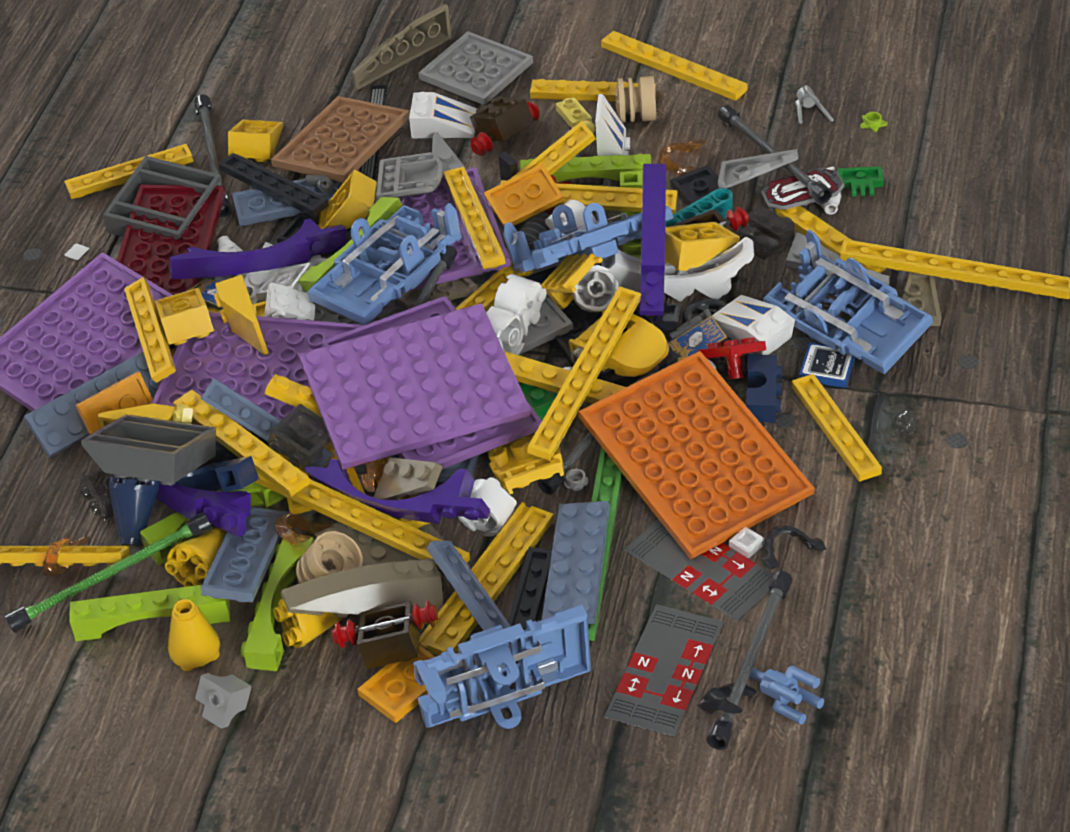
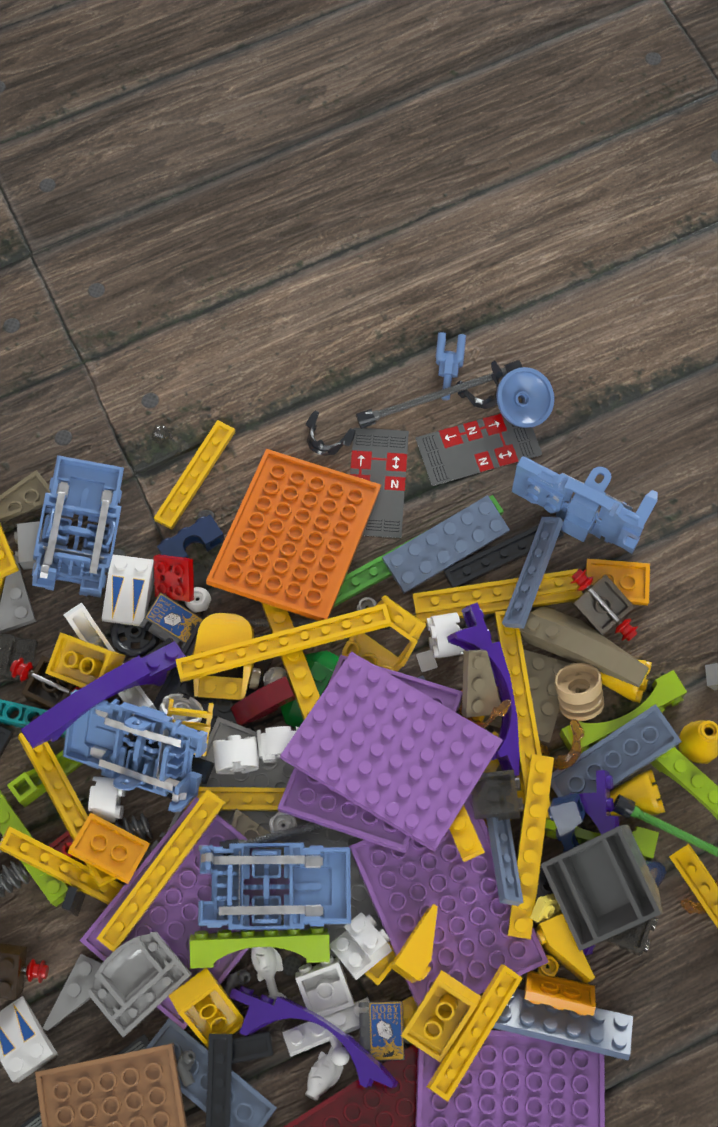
camera: 130 degrees left, 25 degrees up
white tile [729,527,765,558] -> none
tile [799,343,855,388] -> none
none -> dark red slope [231,676,296,726]
none -> medium blue dish [496,367,554,428]

